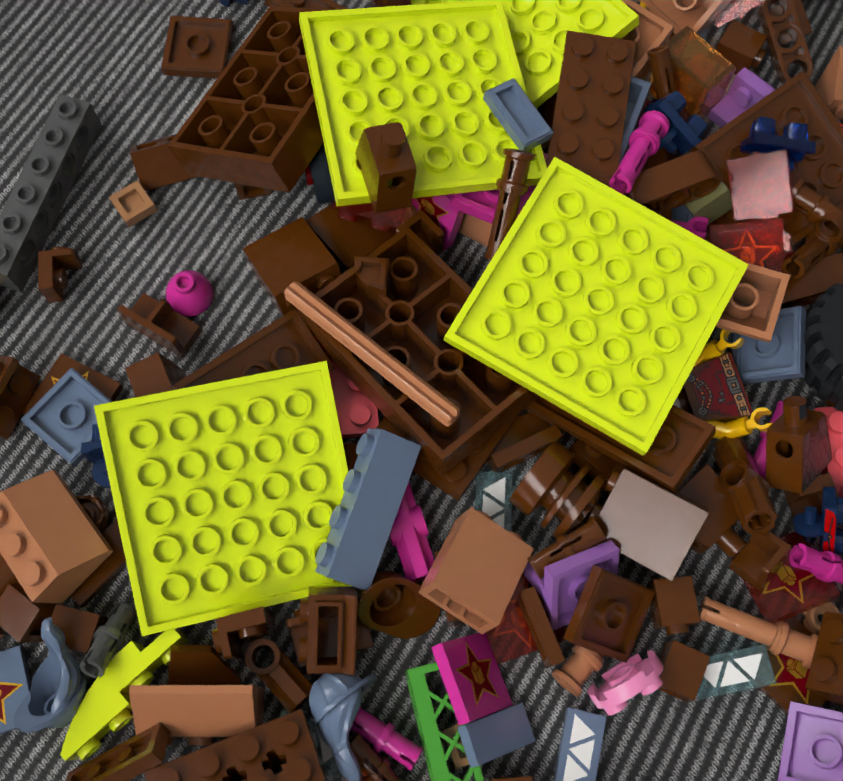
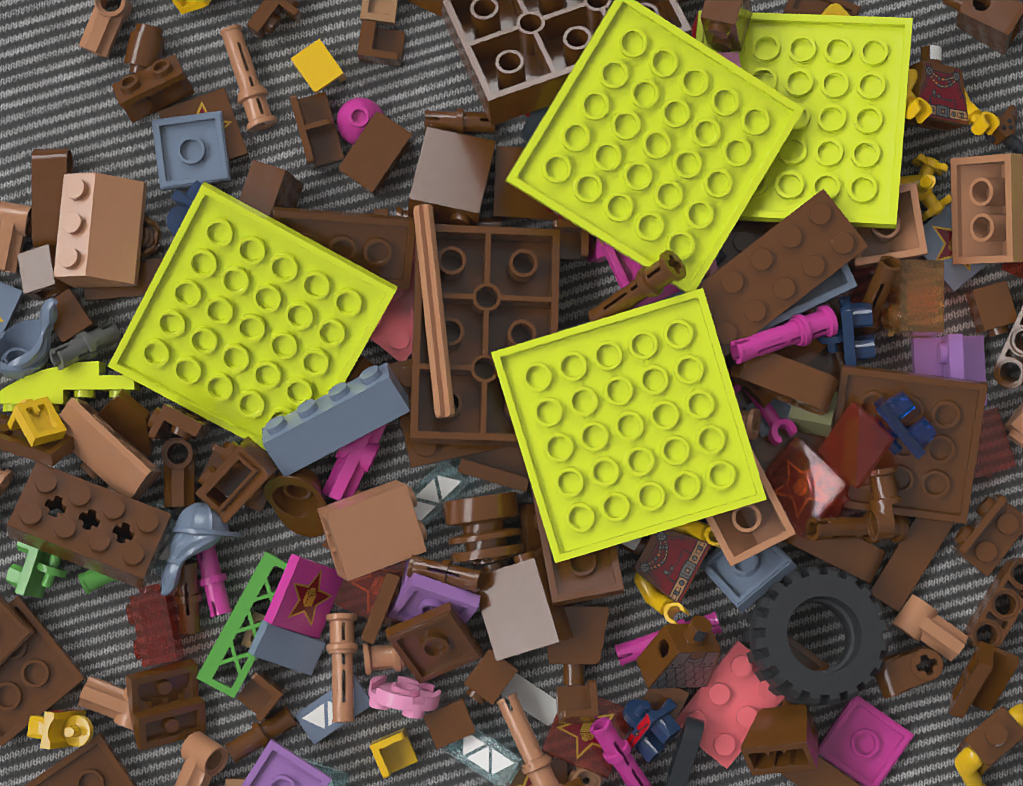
camera: 45 degrees right, 15 degrees up
reddish brown tile [354,256,390,296] -> none
reddish brown torso [355,122,416,214] -> none
sand blue tile [483,78,554,151] -> none
reddish brown piece [713,436,778,534] -> none
none -> yellow bracket [7,397,67,447]
none -> nougat pin [220,24,278,132]
none -> yellow panel [290,38,346,93]
none -> nougat pin [326,613,358,723]
none -> reddish brown panel [339,112,414,197]
none -> reddish brown panel [357,20,405,67]
none -> yellow panel [370,727,419,779]
none -> reddish brown pin [425,108,495,134]
none -> white sticker [501,673,557,726]

